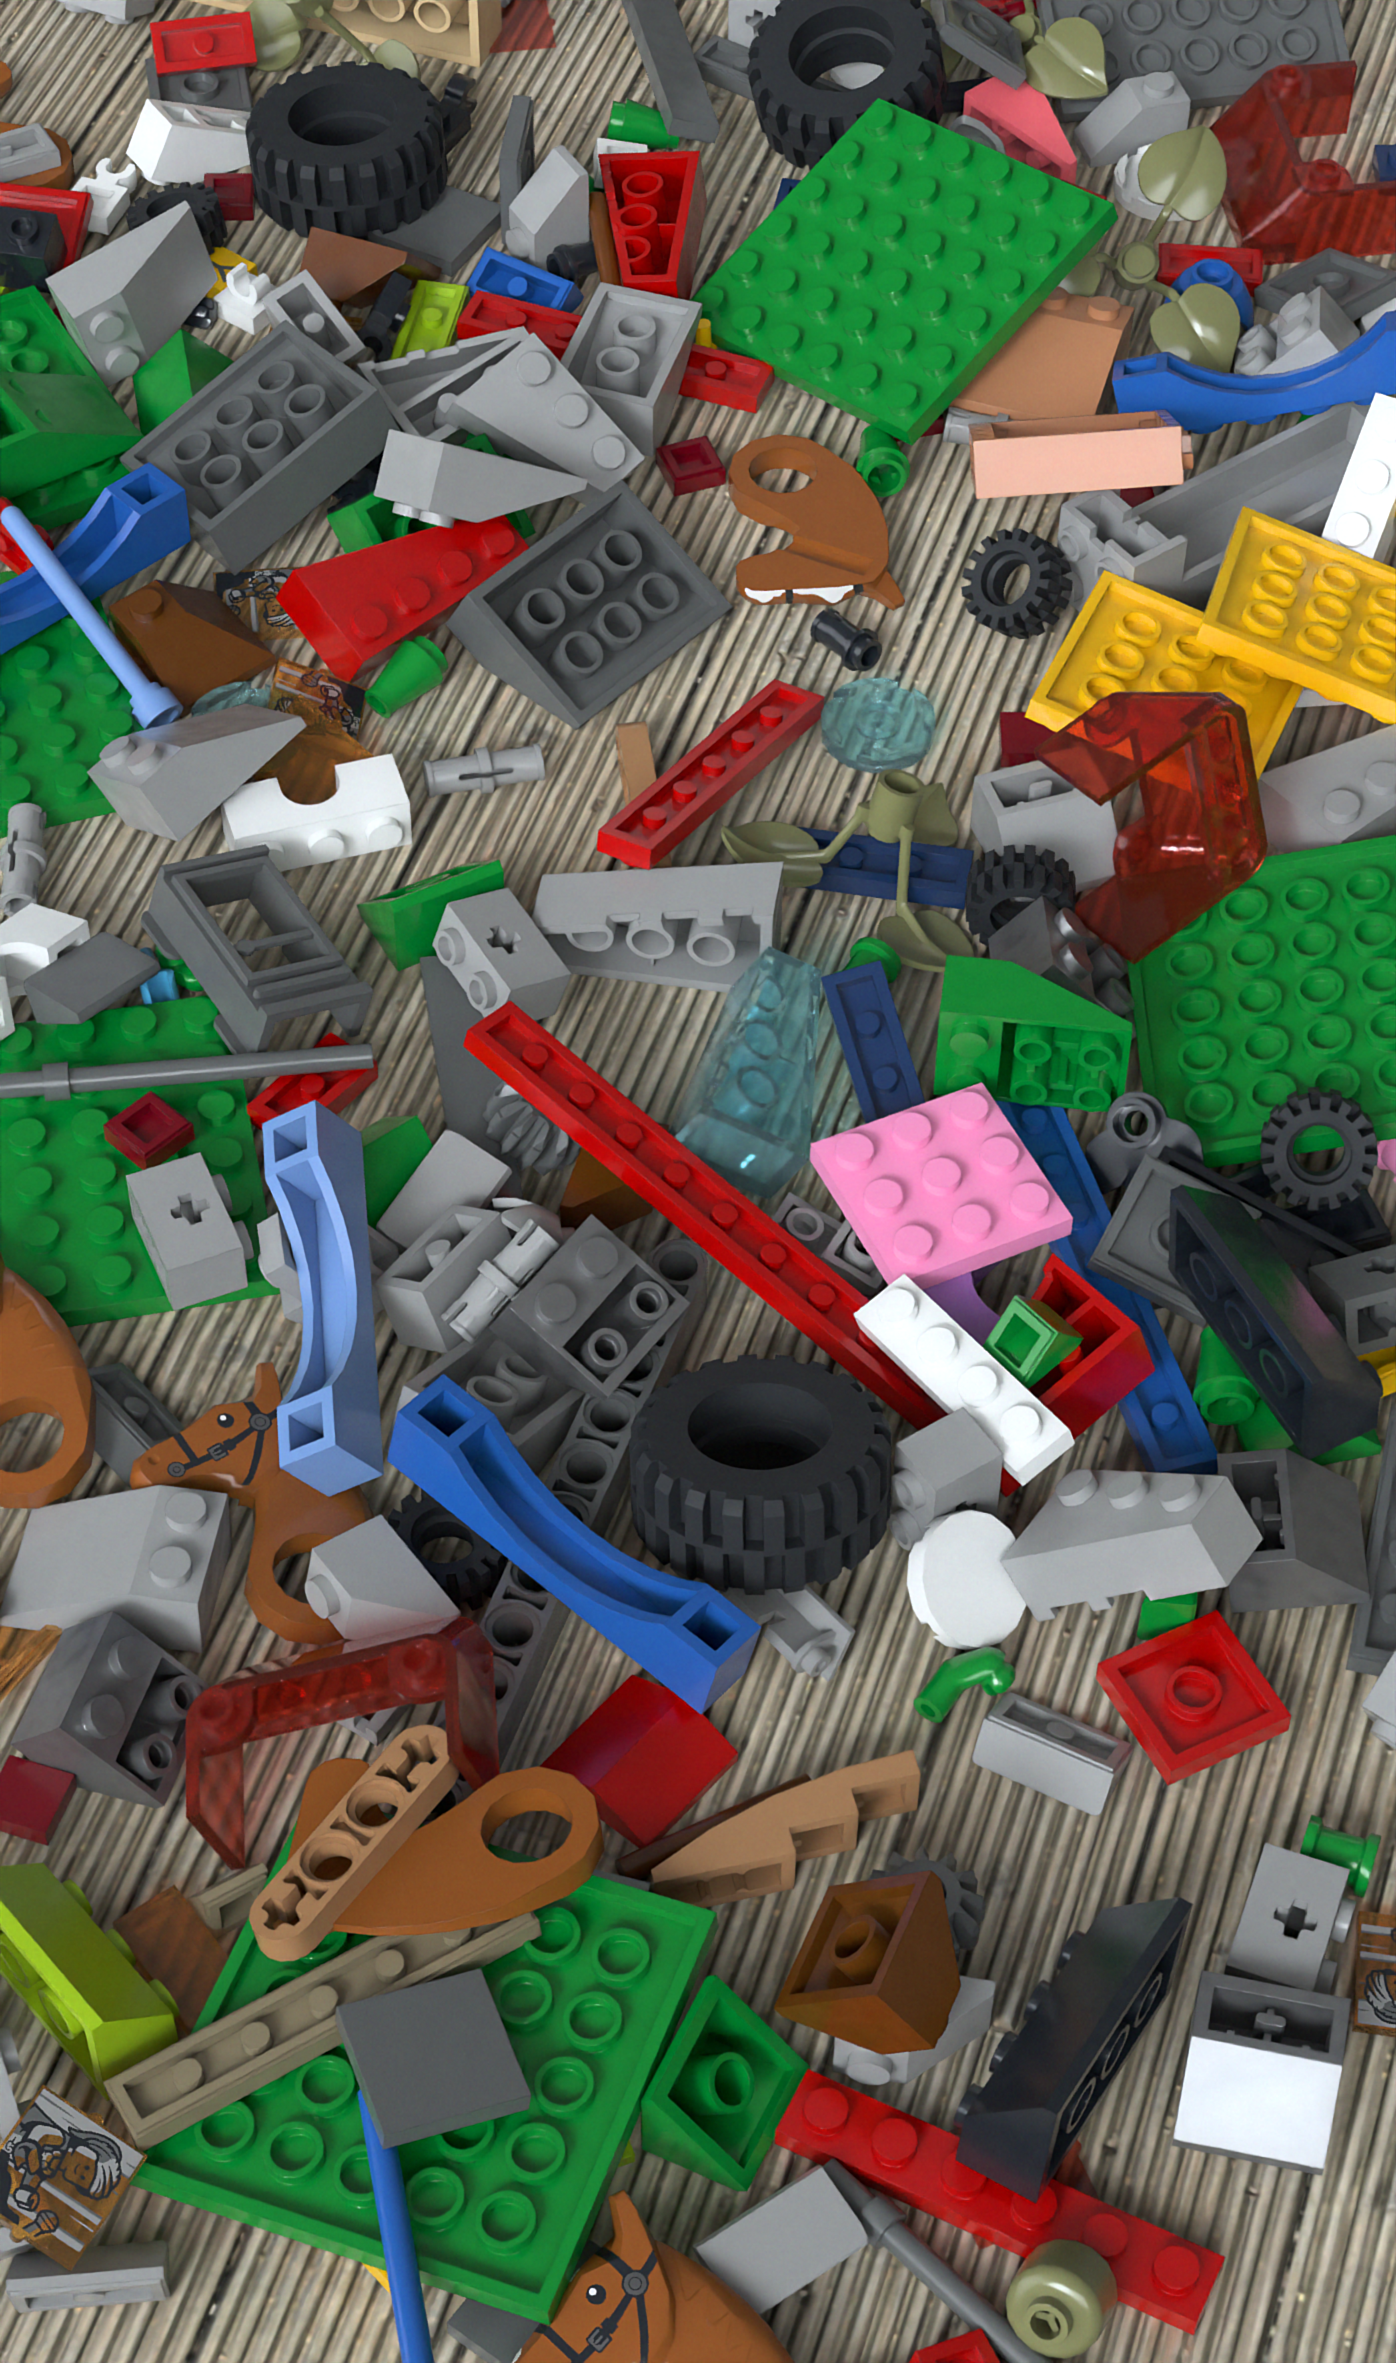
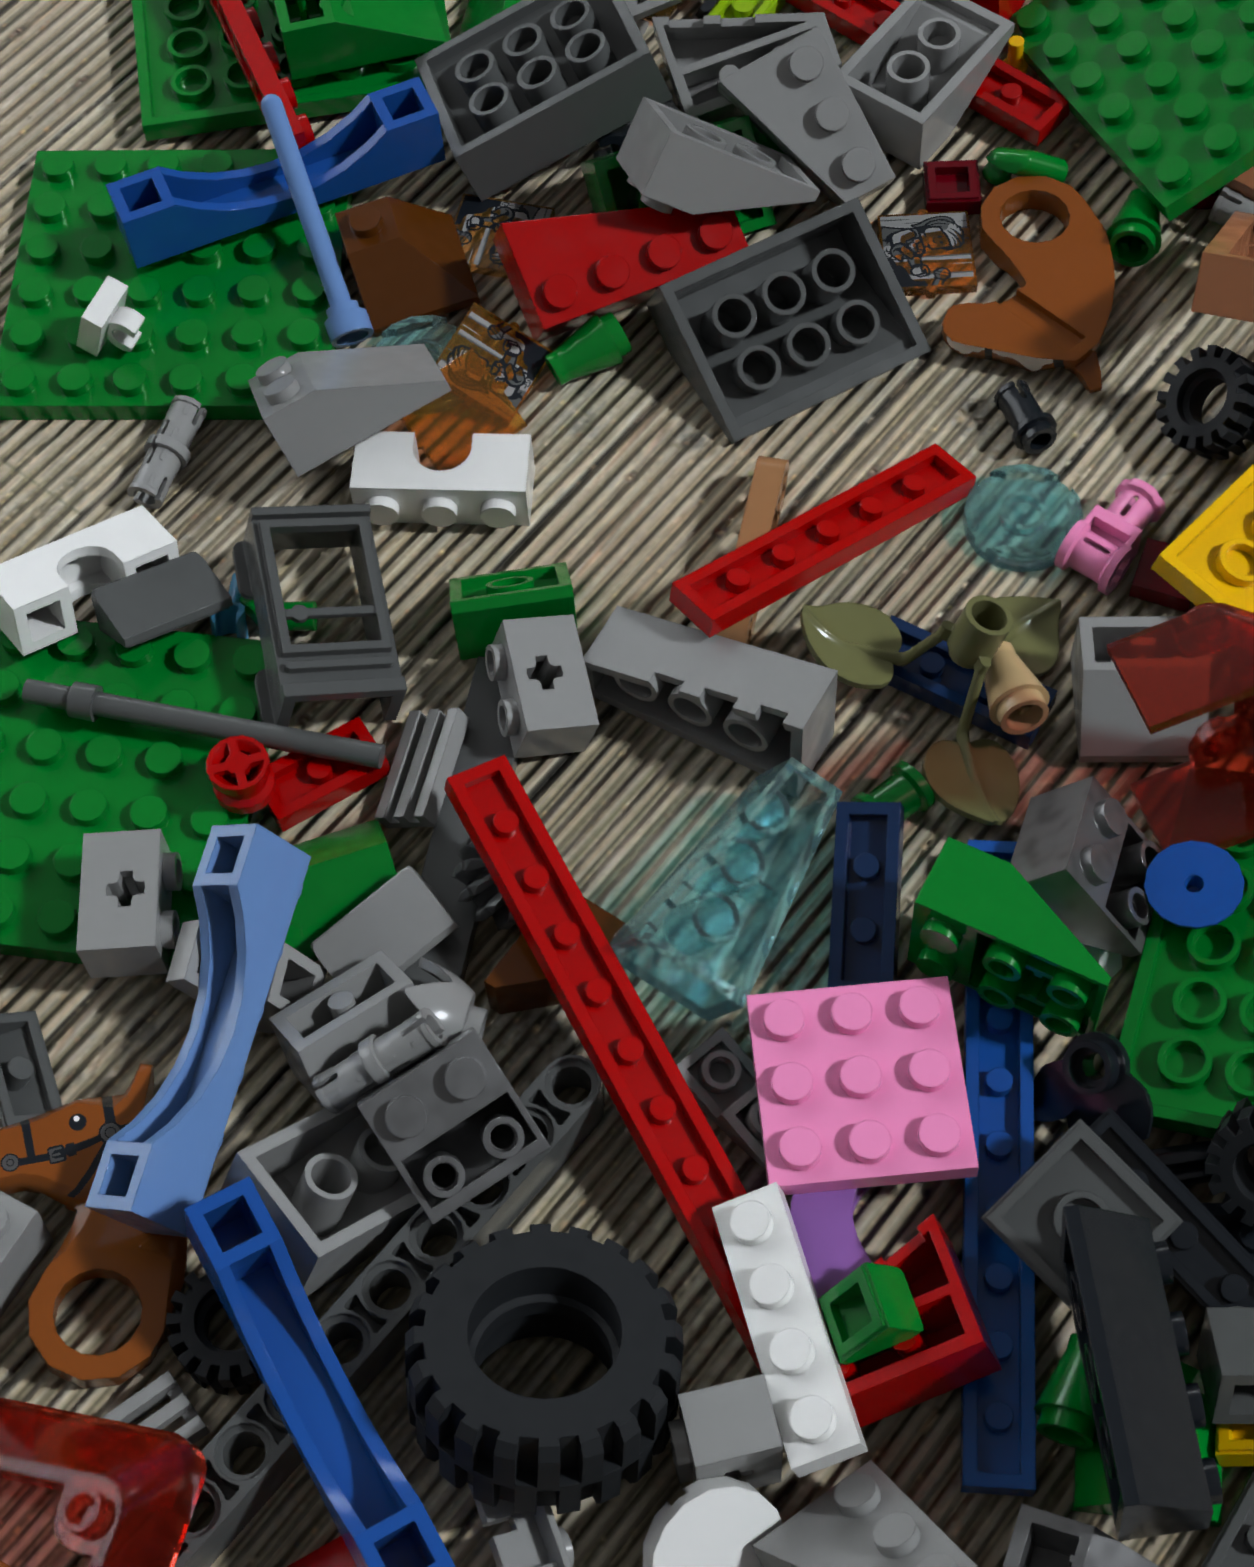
camera: 25 degrees right, 10 degrees up
dark red tile [103,1091,195,1170] -> none
light grey slope [305,1514,461,1658] -> none
light grey pin [423,743,545,798] -> none
black tyre [966,844,1076,946] -> none
none -> red wheel [206,735,276,815]
none -> light grey tile [374,707,470,828]
none -> piece [877,209,978,299]
none -> green arm [982,147,1068,186]
none -> tan cone [984,641,1050,735]
none -> bright pink connector [1054,478,1166,595]
none -> blue piece [1144,840,1245,929]

